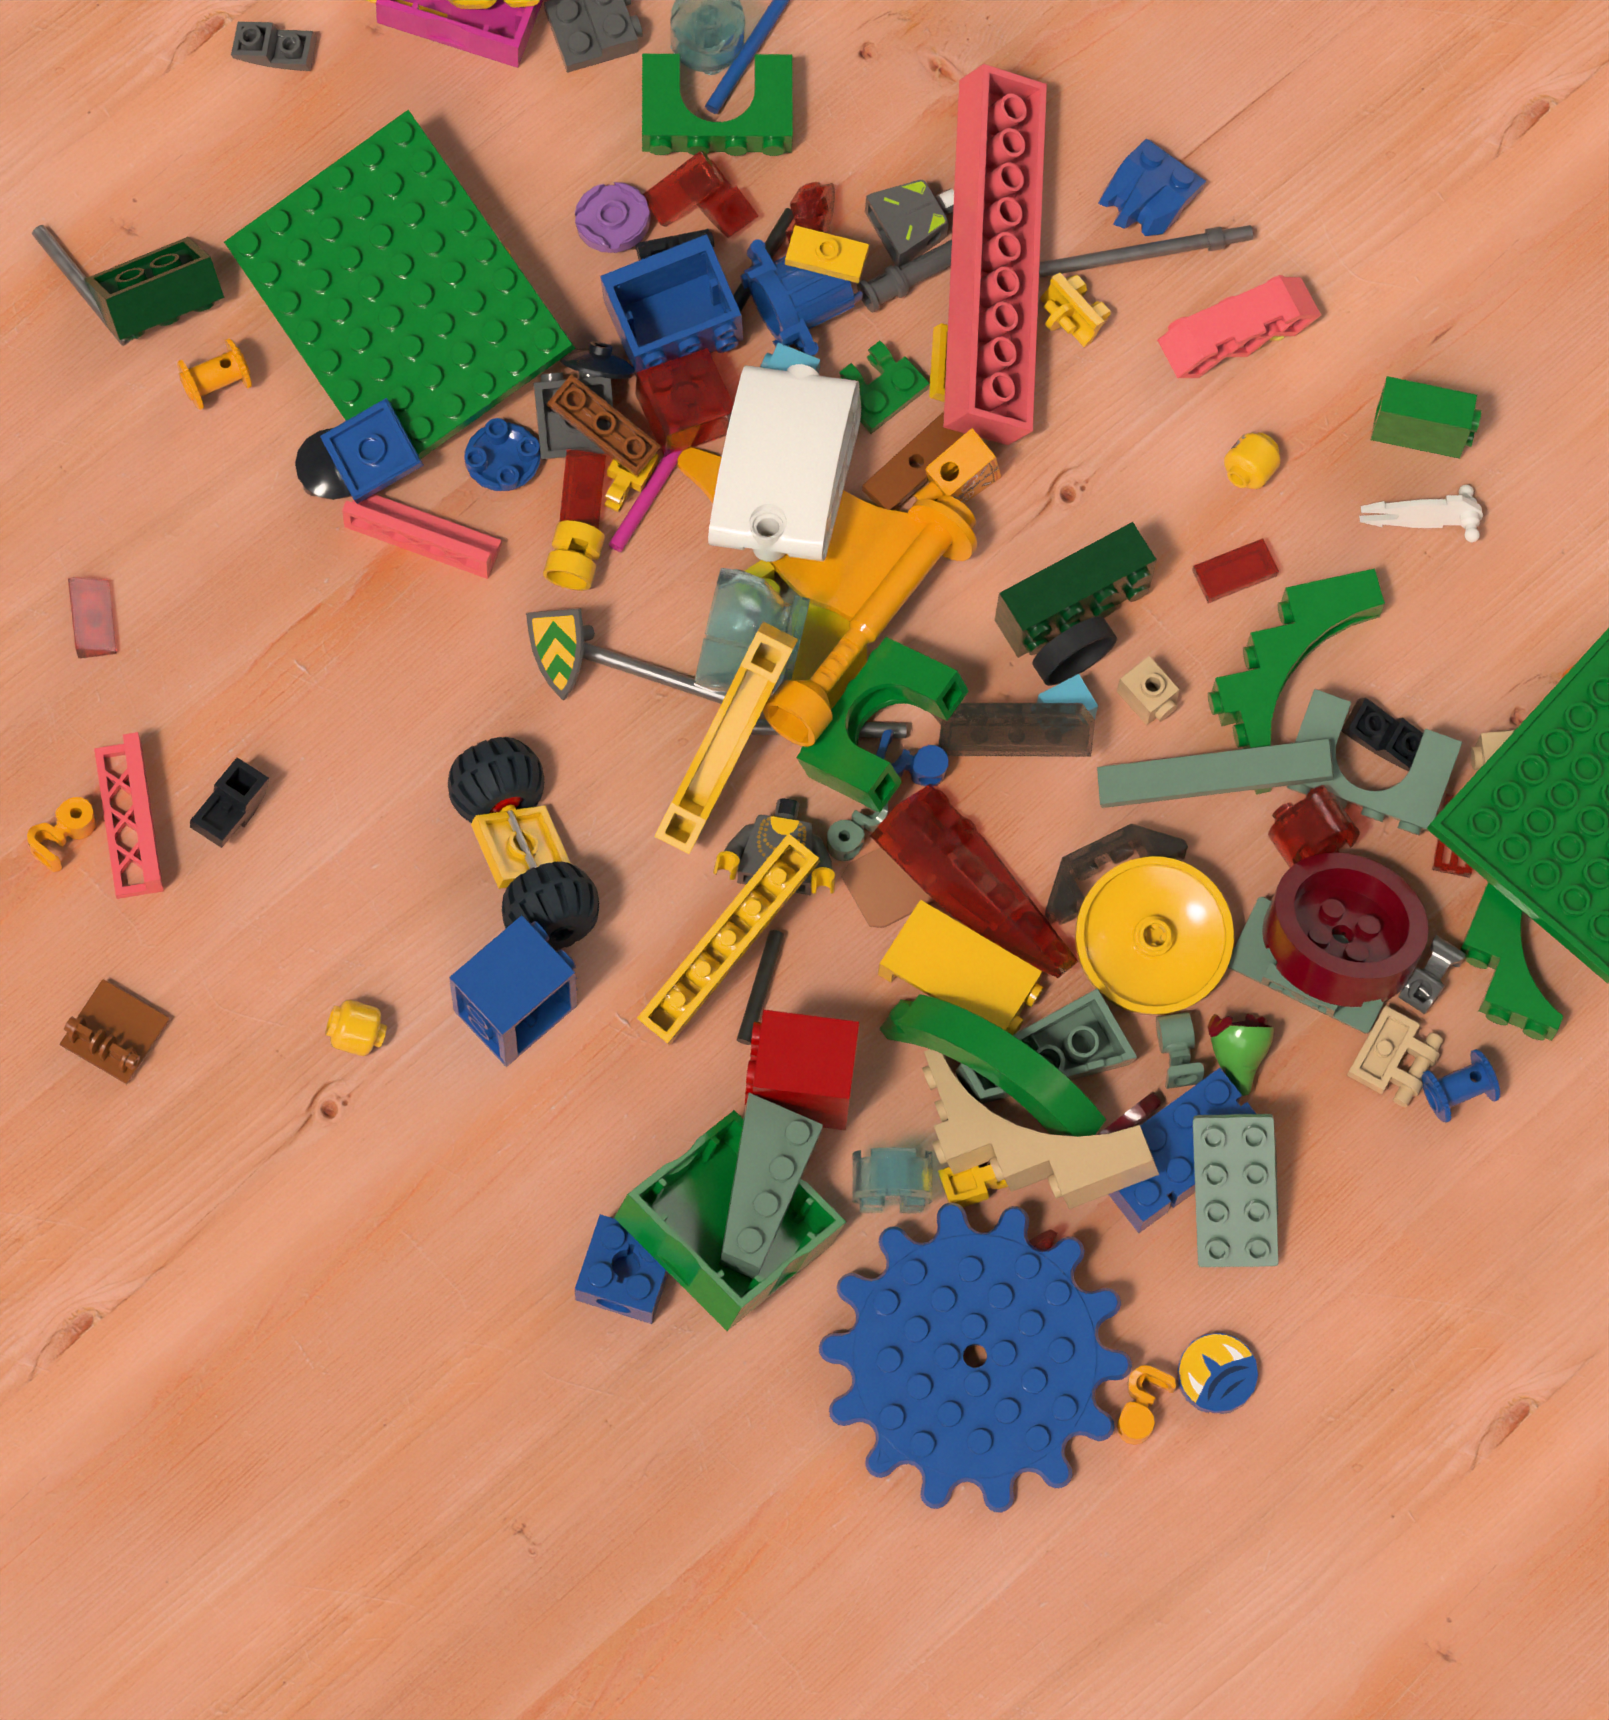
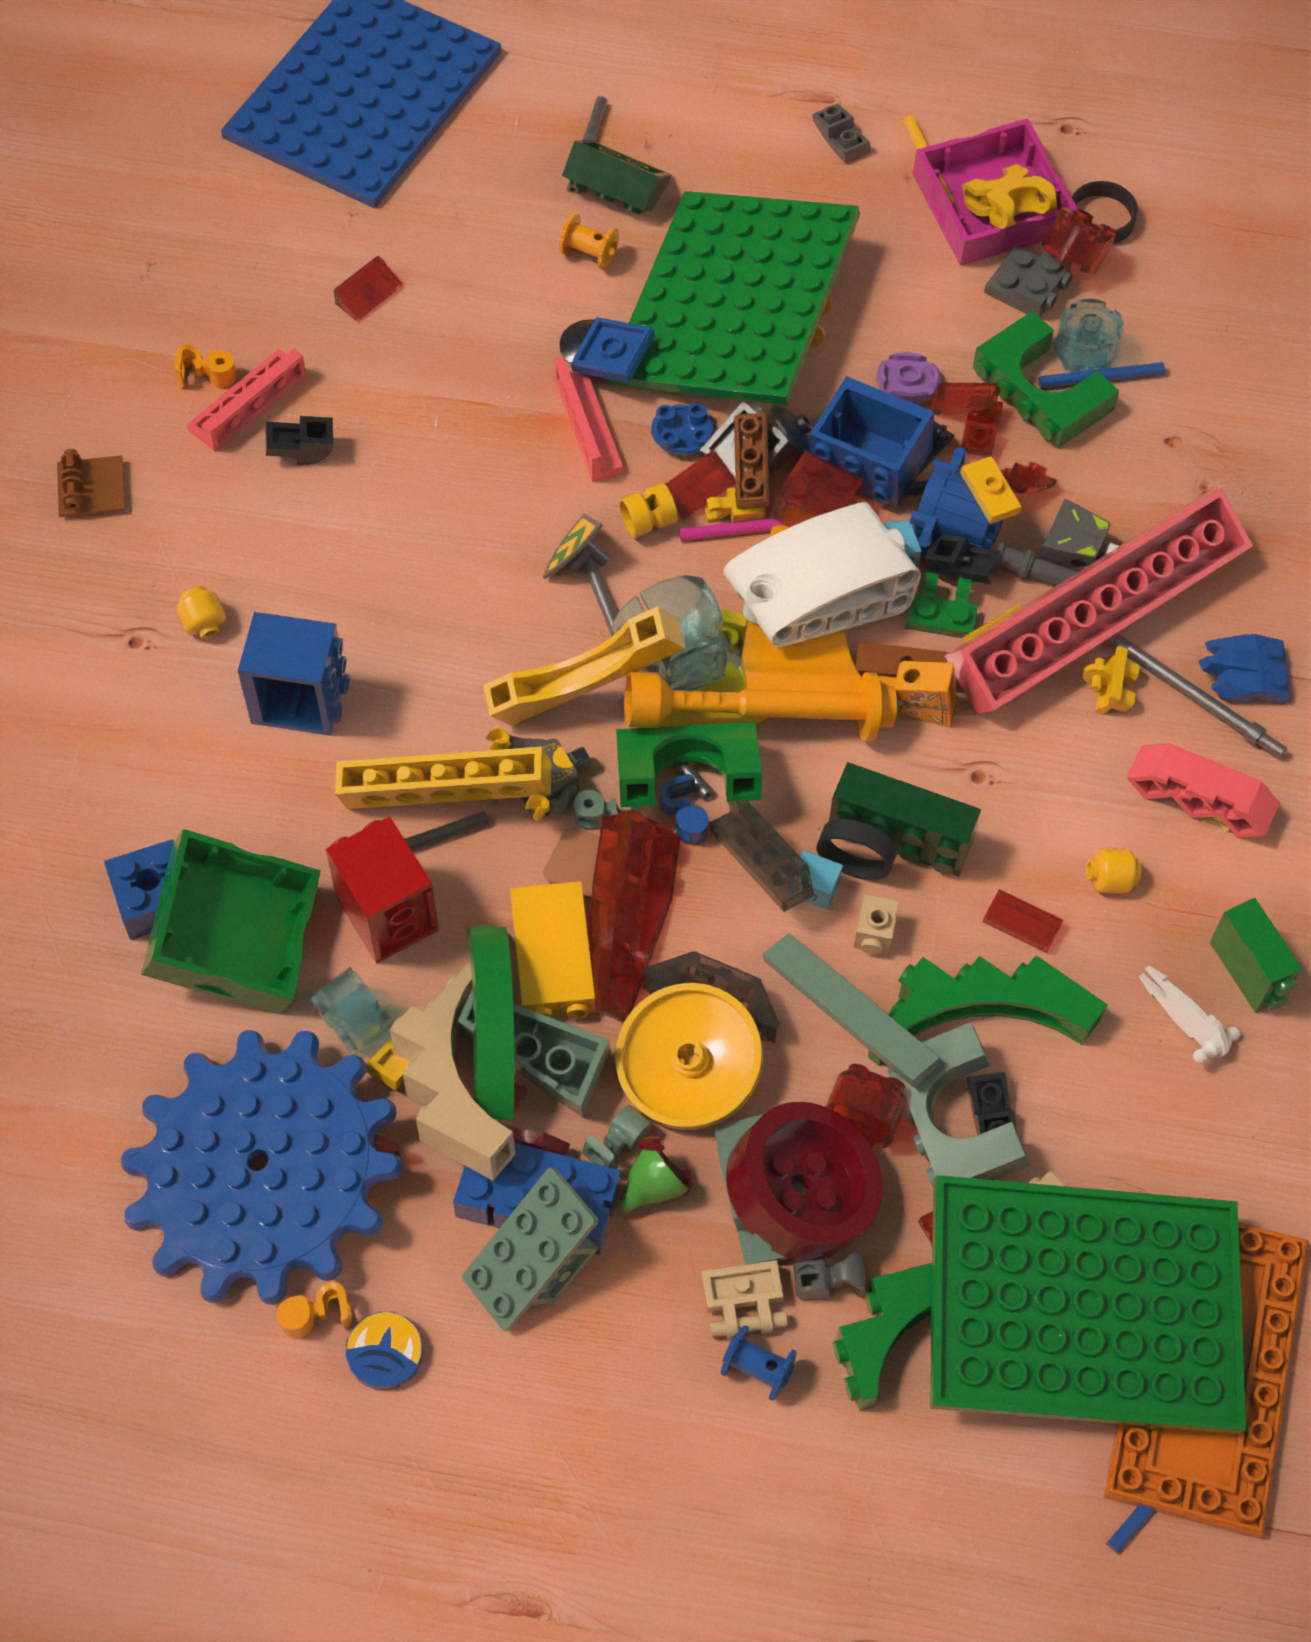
camera: 55 degrees right, 10 degrees down
black plate [448,737,600,951] -> none
sand green wedge [719,1093,823,1279] -> none
none -> black brick [924,533,1003,587]

